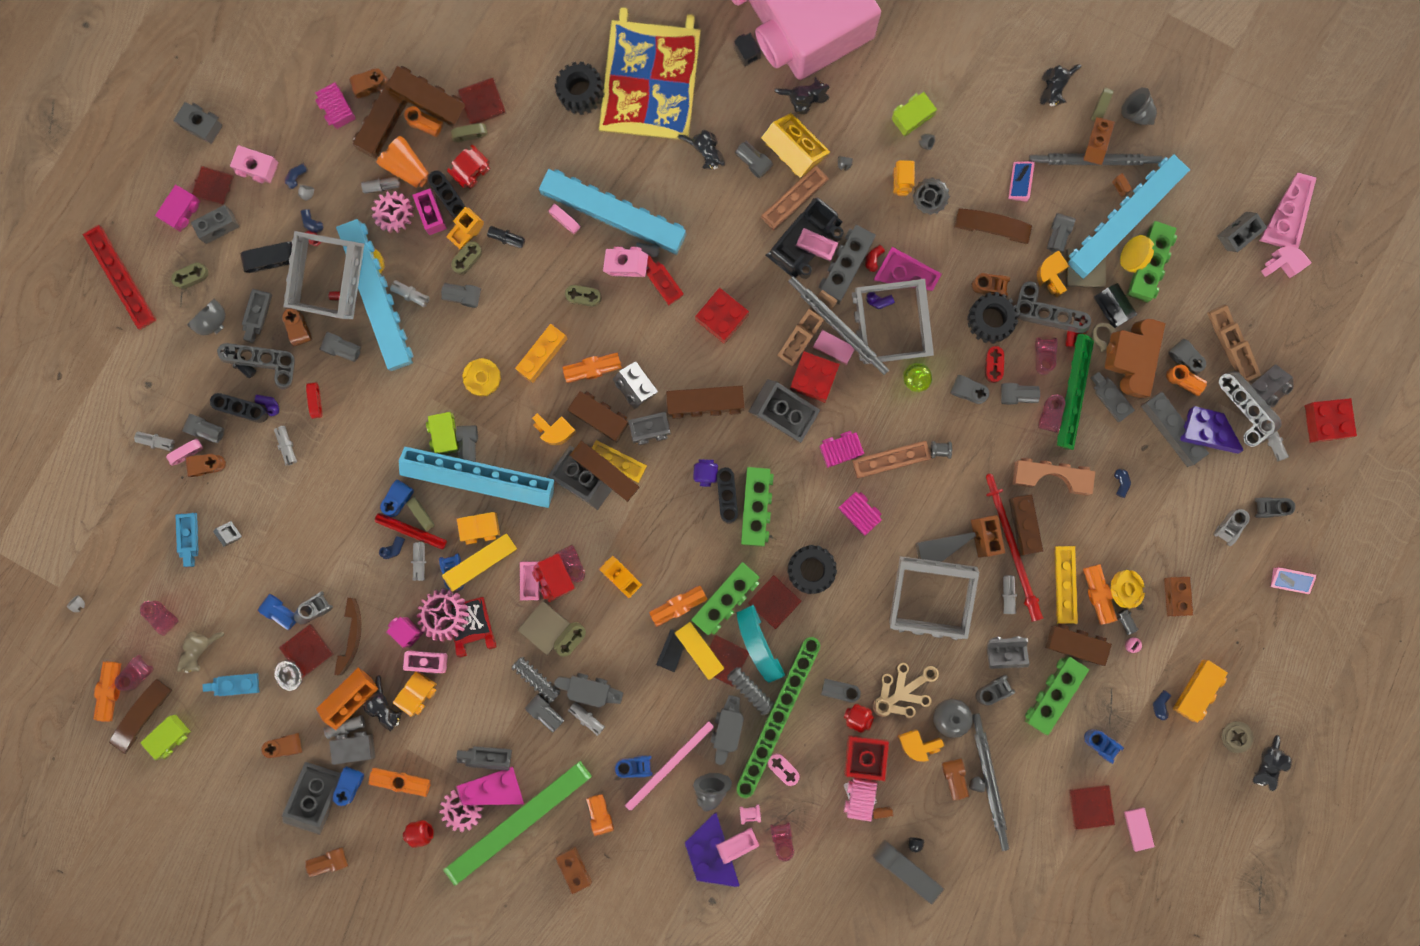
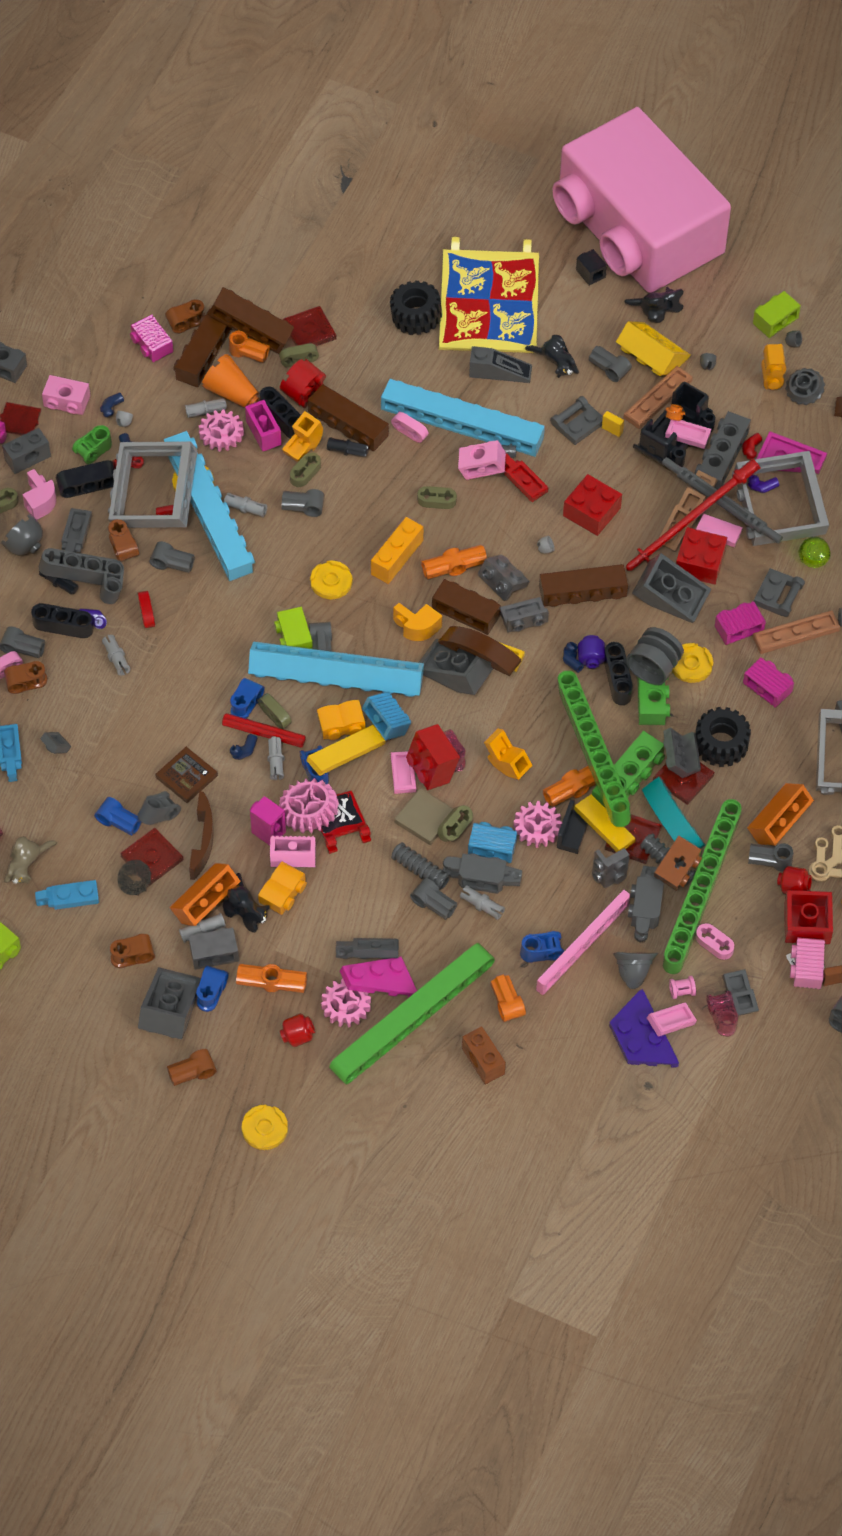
camera: 10 degrees left, 25 degrees down
none -> bright pink brick [22,469,56,519]
none -> bright green piece [72,425,112,464]
none -> reddish brown tile [155,747,218,803]
none -> yellow tile [242,1105,288,1150]
none -> reddish brown brick [308,384,389,452]
none -> dark azure brick [362,692,411,741]
none -> dark azure brick [468,822,517,863]
none -> dark grey slope [469,346,532,383]
none -> bright pink gear [514,801,562,848]
none -> light grey hinge [537,535,555,554]
none -> dark grey plate [550,396,603,445]
none -> bright green beam [558,671,631,827]
none -> dark blue arm [563,642,584,673]
none -> flat silver bracket [592,848,629,889]
none -> yellow tile [602,411,624,437]
none -> red bar [626,458,761,571]
none -> dark grey wheel [626,627,684,685]
none -> dark orange brick [654,836,702,891]
none -> flat silver bracket [663,728,701,778]
none -> orange plate [665,404,686,421]
none -> yellow tile [672,643,713,683]
none -> dark grey slope [722,969,759,1016]
none -> orange brick [747,783,814,845]
none -> dark grey plate [754,568,805,617]

